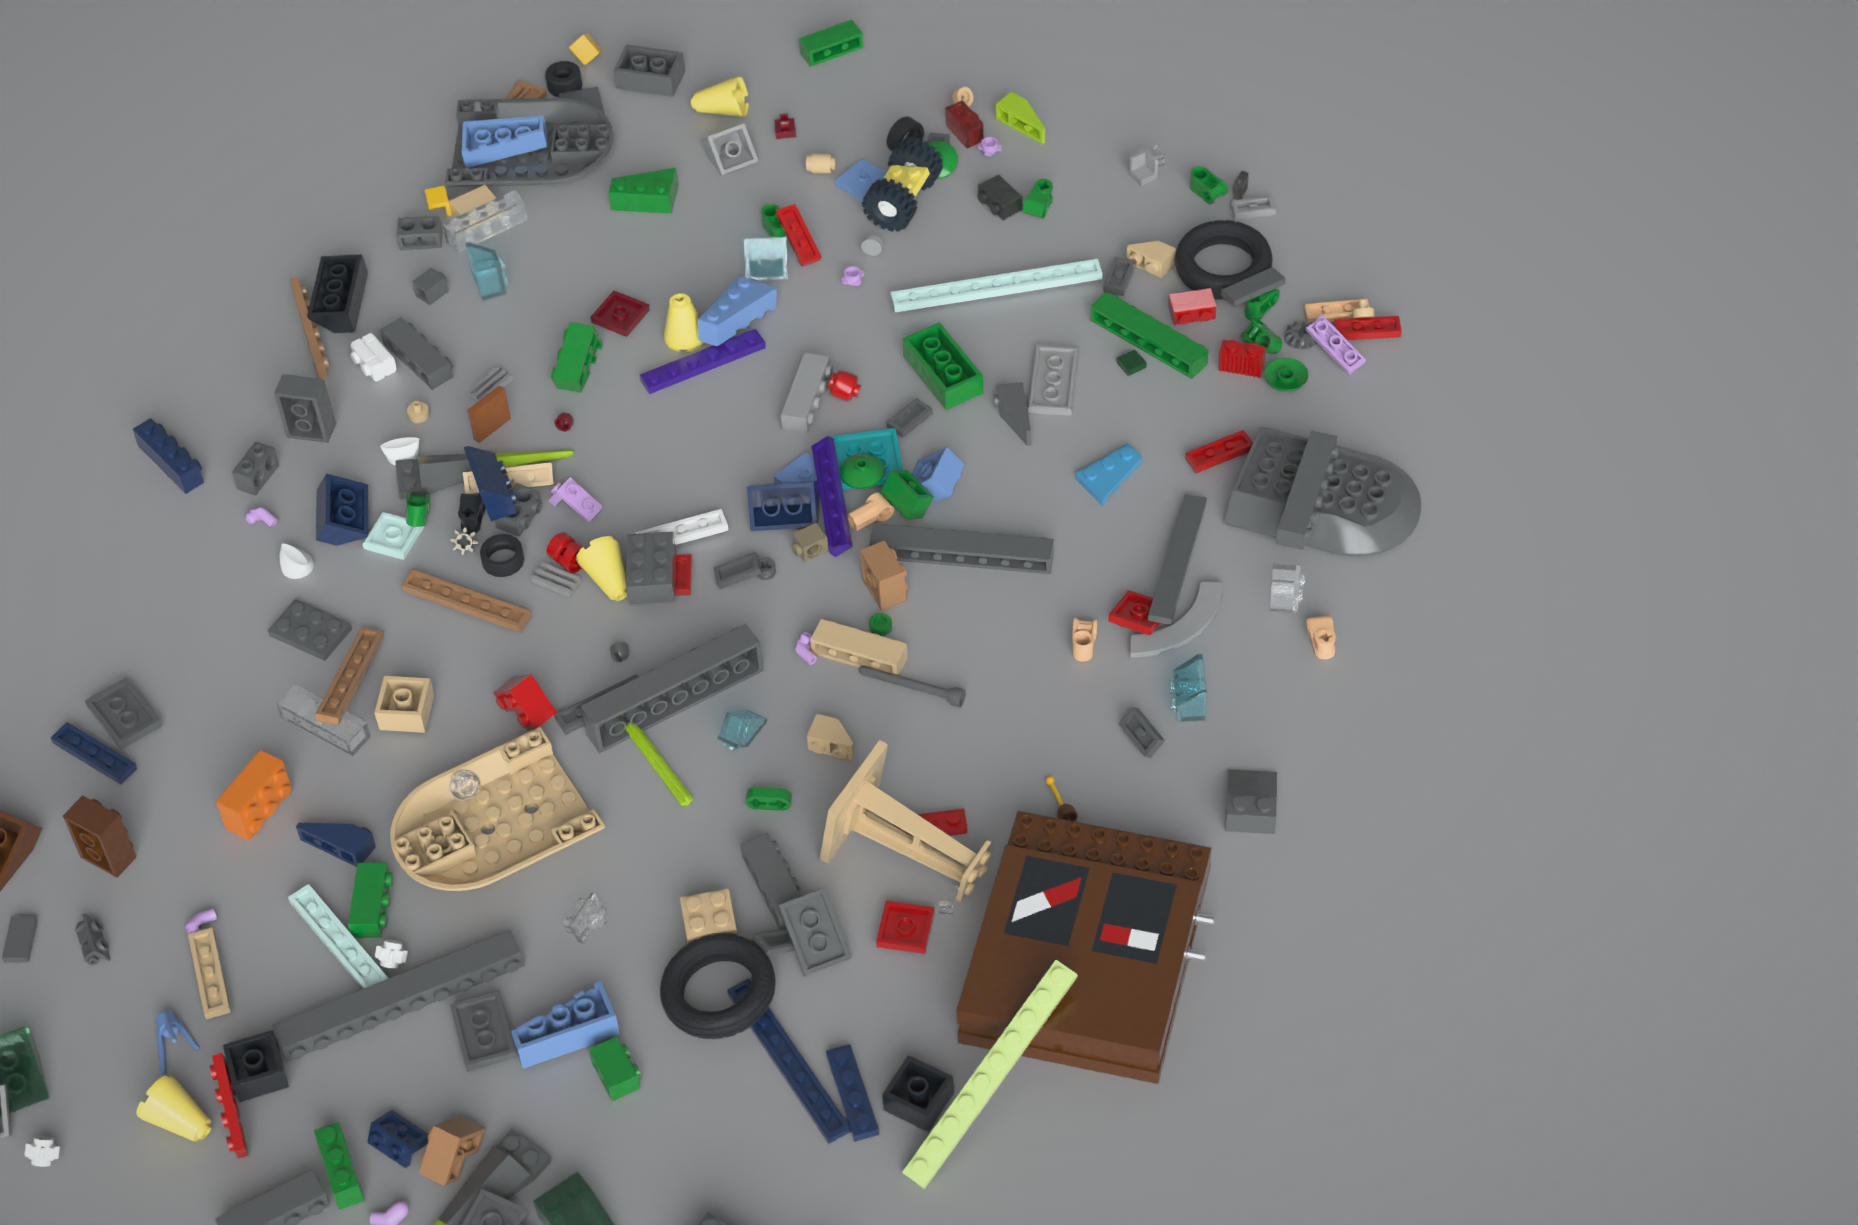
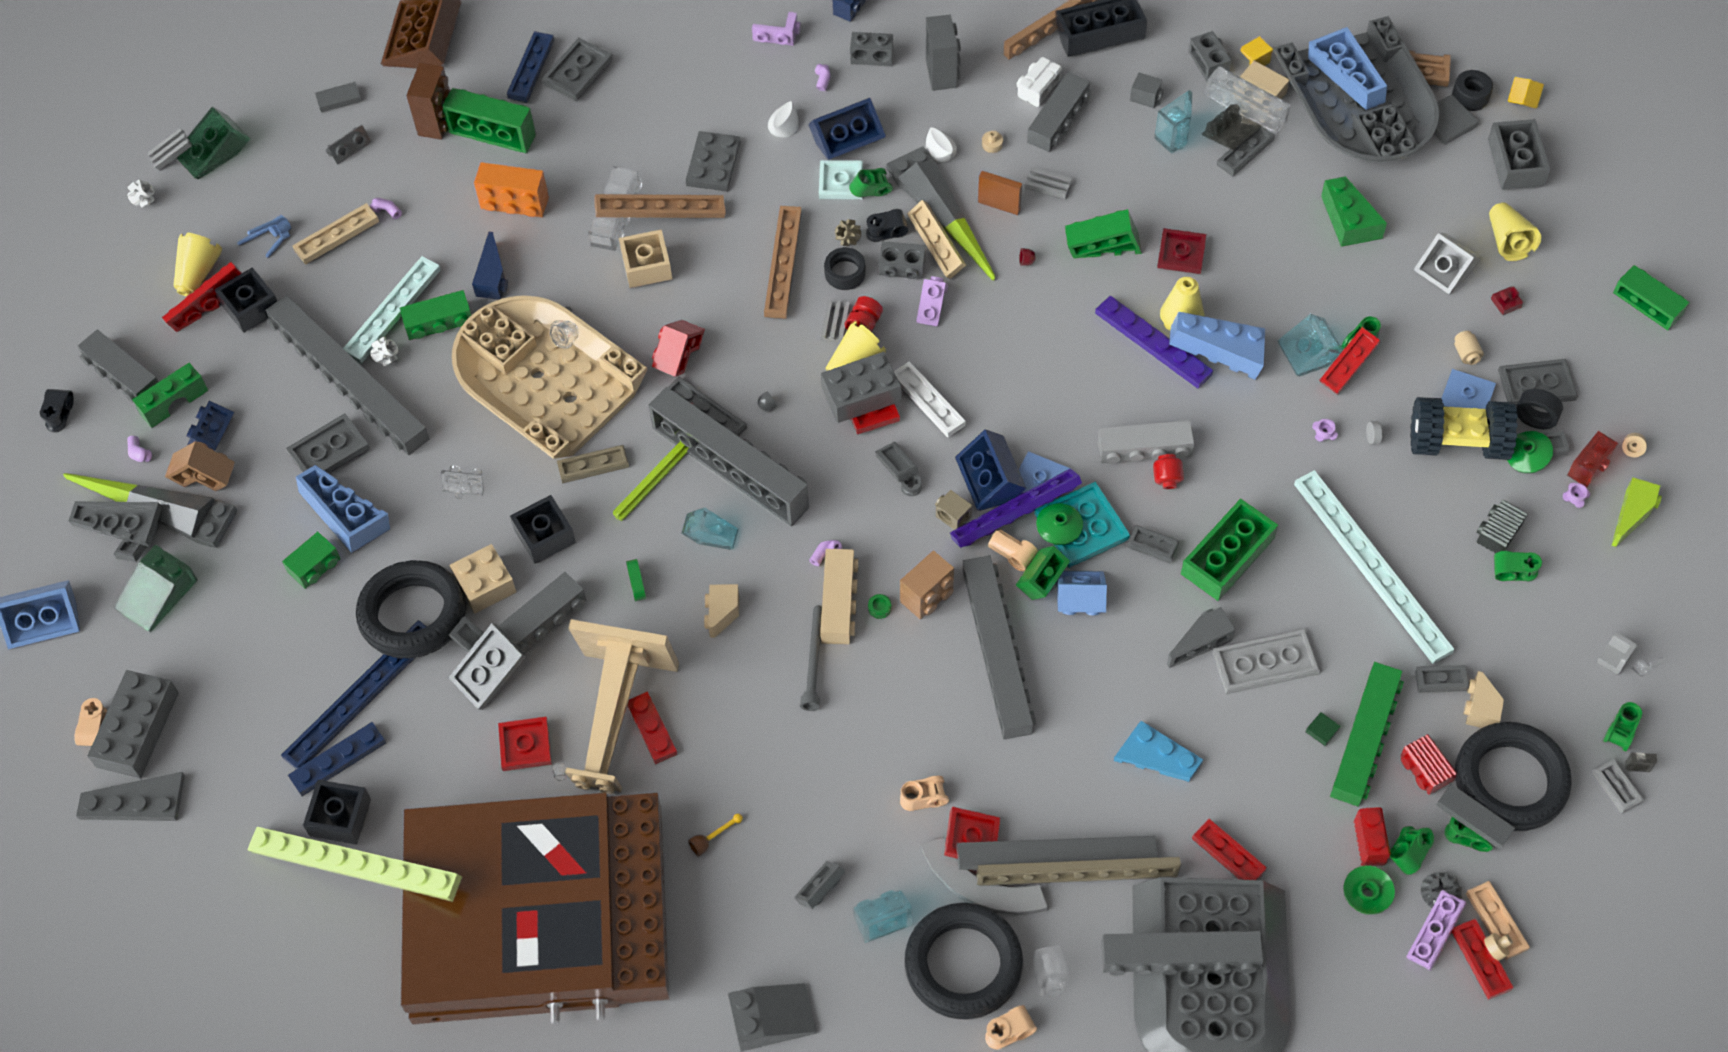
camera: 70 degrees right, 10 degrees up
dark blue slope [464,446,517,522] -> none
none -> green brick [442,87,536,154]
none -> black brick [510,495,576,564]
none -> dark tan tile [557,445,629,484]
none -> lavender bracket [752,12,801,45]
none -> black tyre [905,903,1023,1019]
none -> dark tan tile [976,857,1181,886]
none -> clear smoke hinge [1201,104,1262,150]
none -> dark grey tile [1216,124,1275,177]
none -> dark grey tile [1498,359,1578,407]

